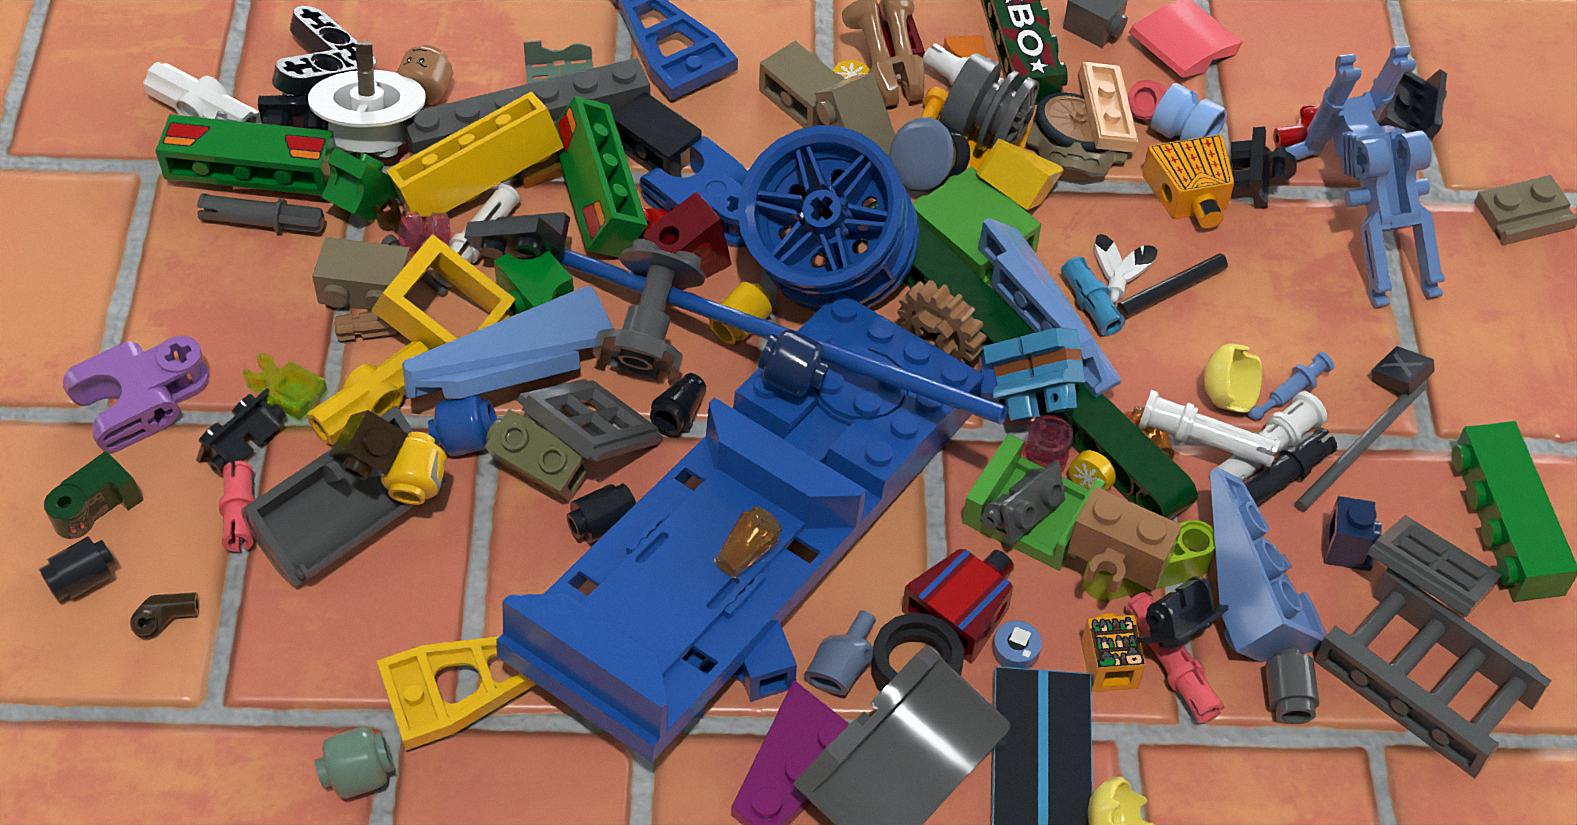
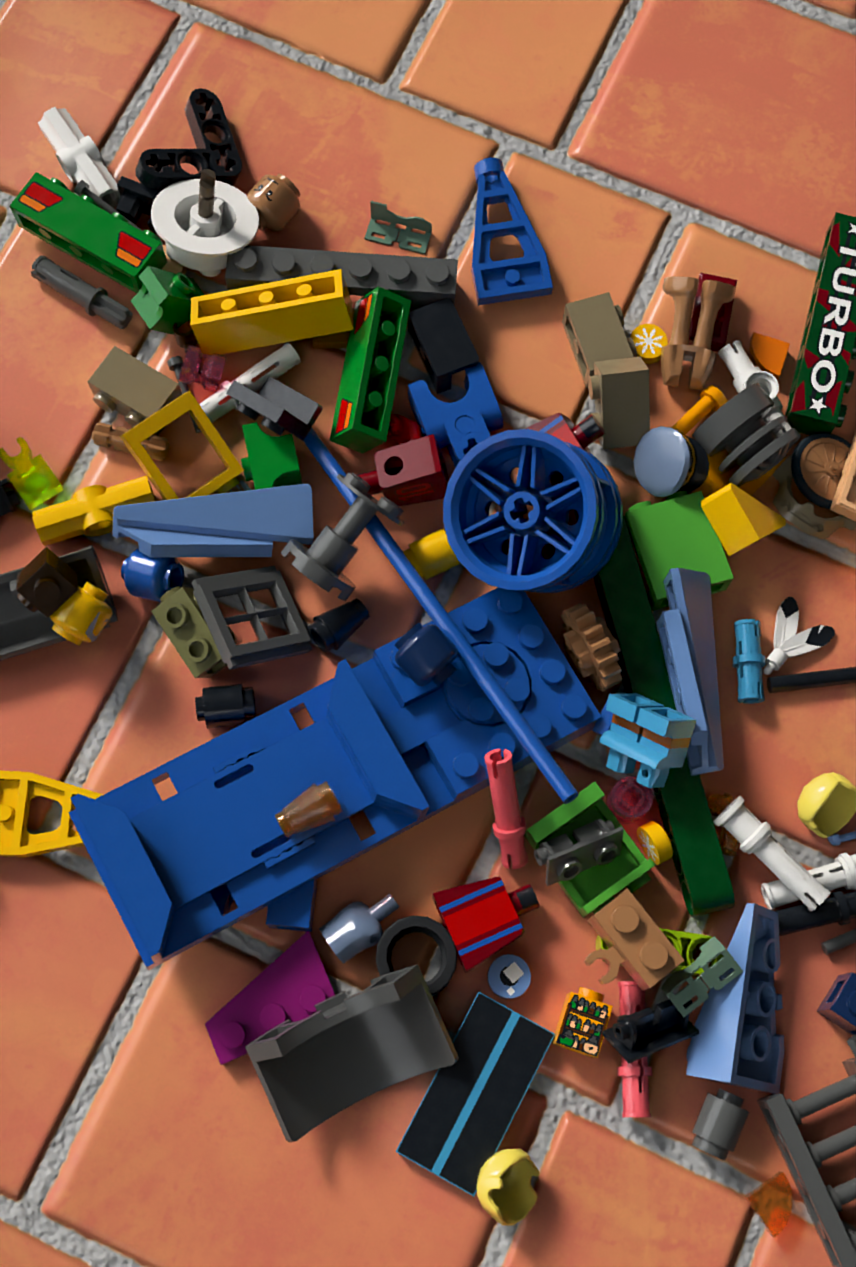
camera: 25 degrees right, 20 degrees up
none -> coral pin [484,749,529,869]
none -> sand green piece [661,936,743,1017]
none -> clear orange tile [745,1171,793,1238]

